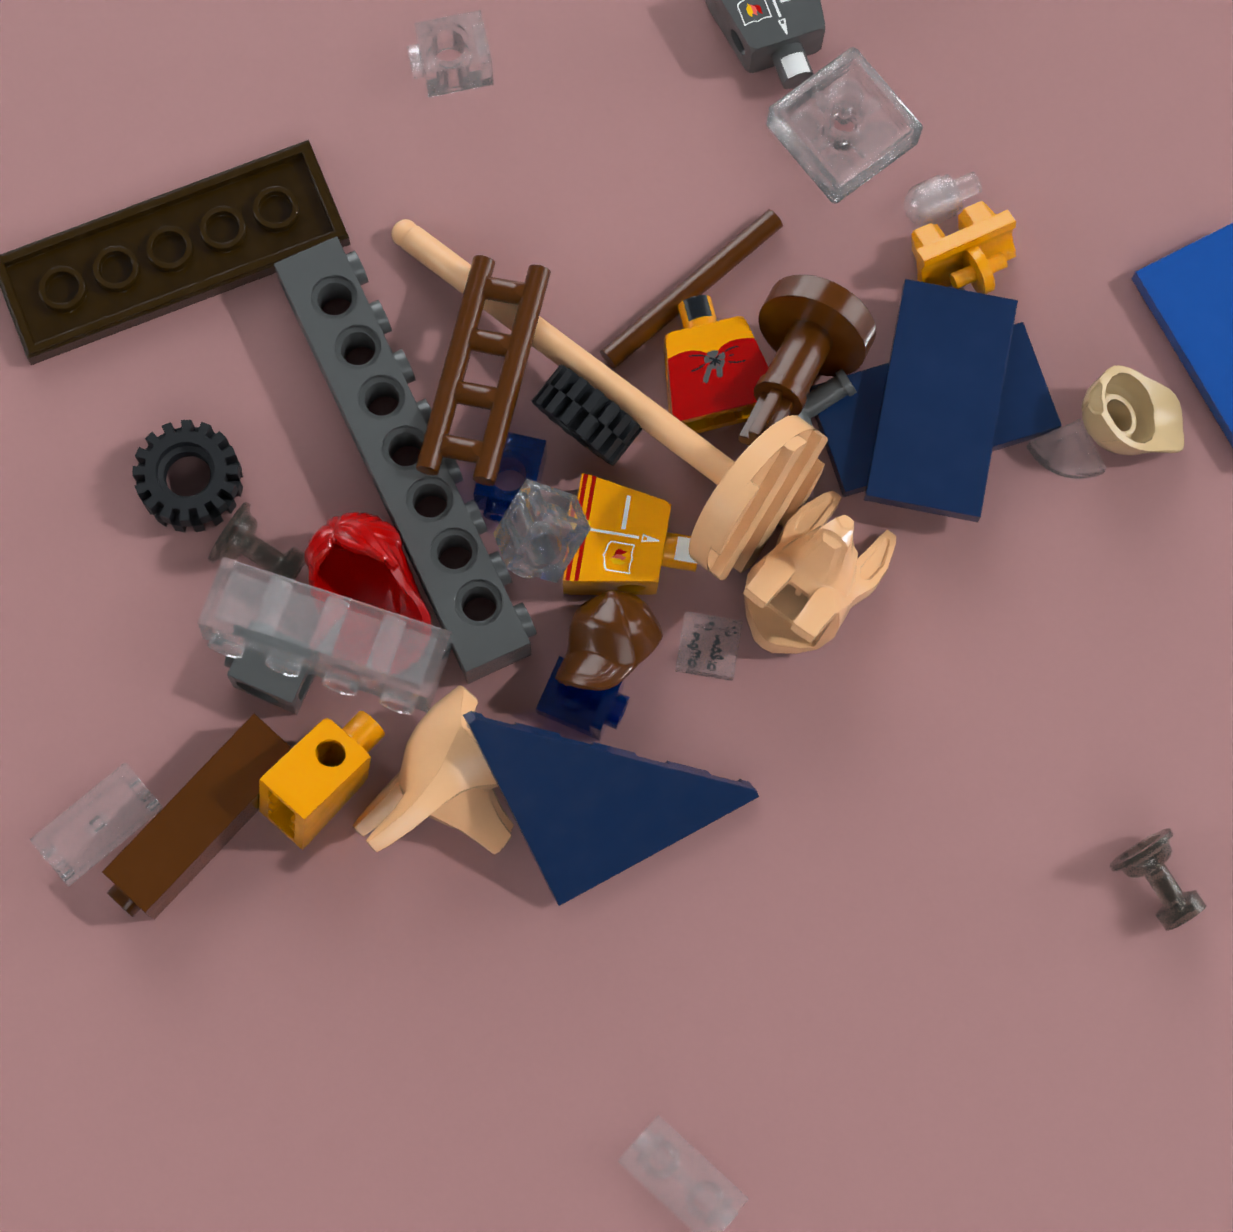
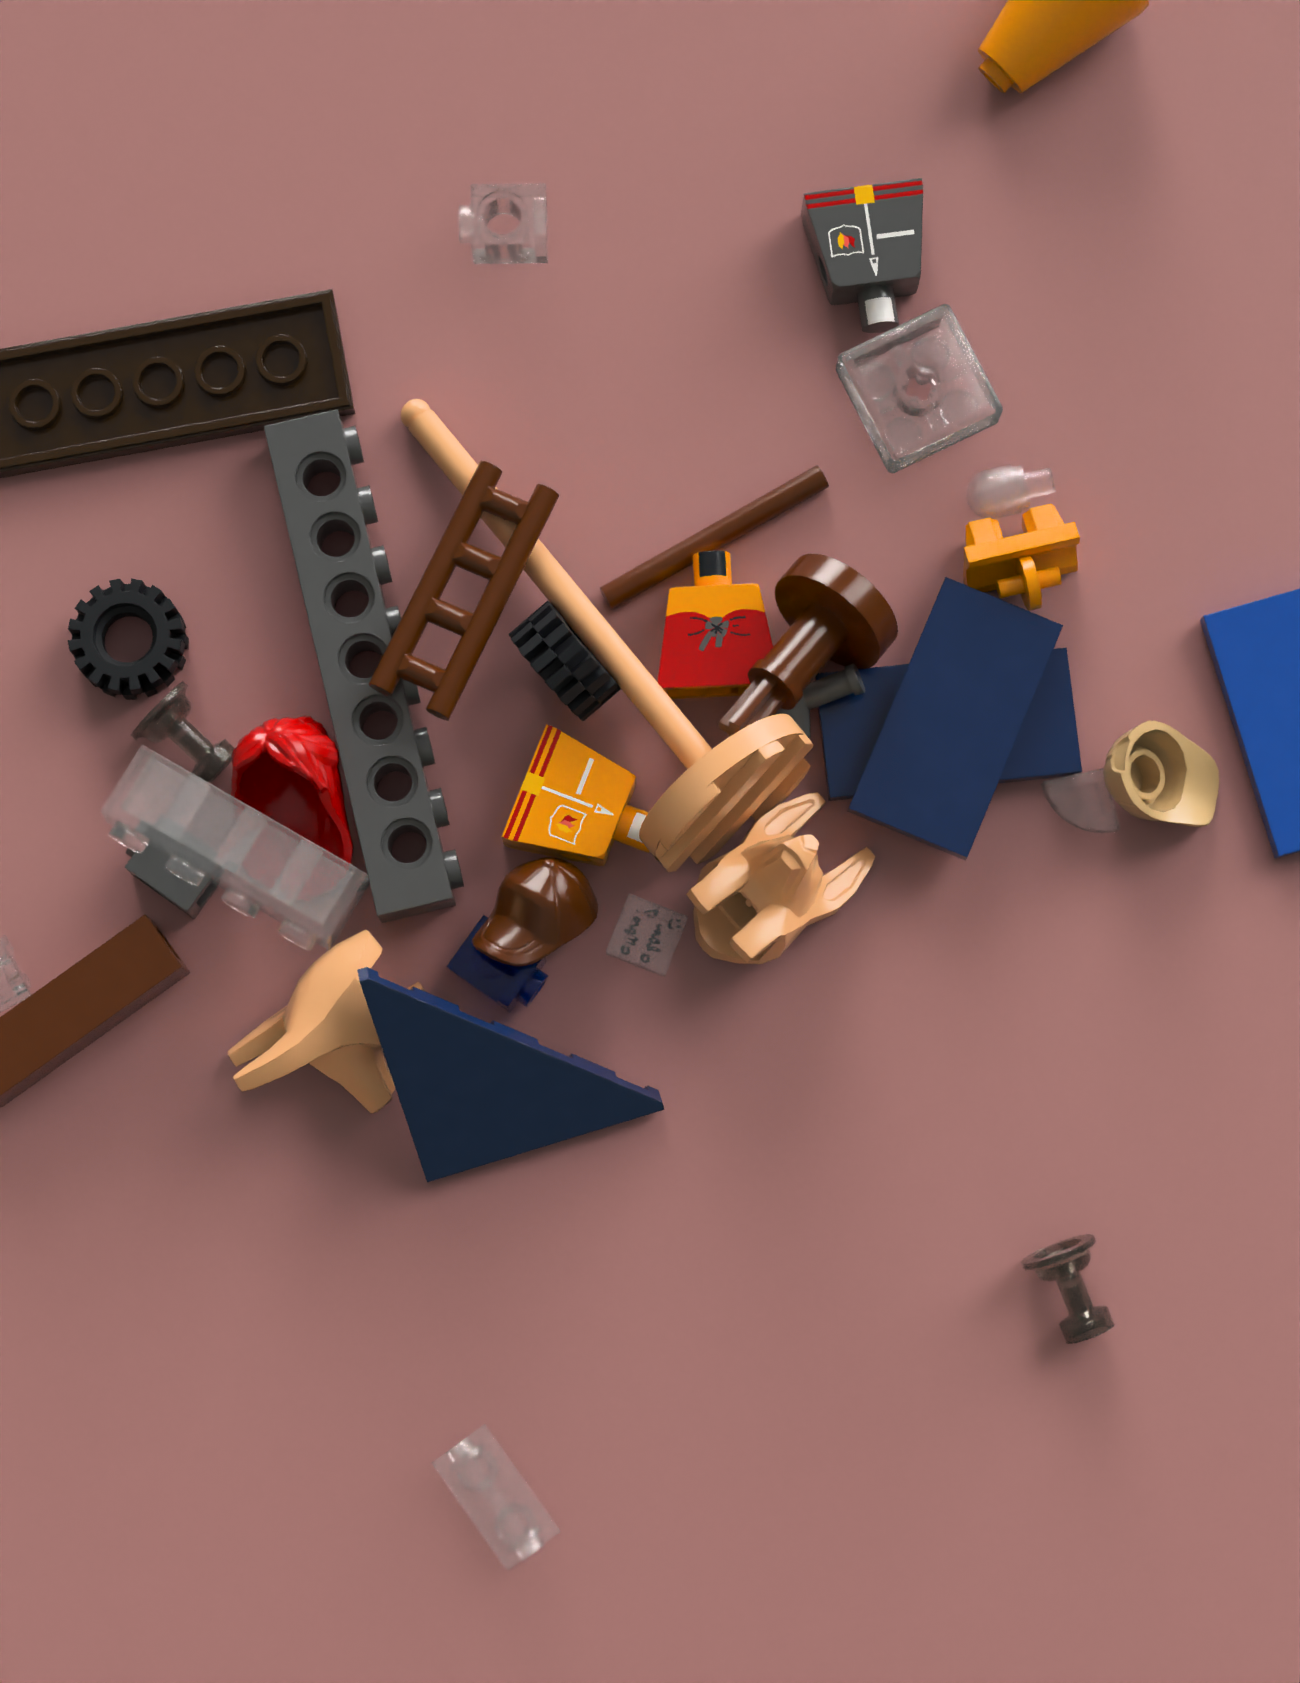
camera: 15 degrees right, 5 degrees up
light orange torso [259,710,385,850] -> none
clear blue brick [473,432,547,524] -> none
clear brick [493,479,591,583] -> none

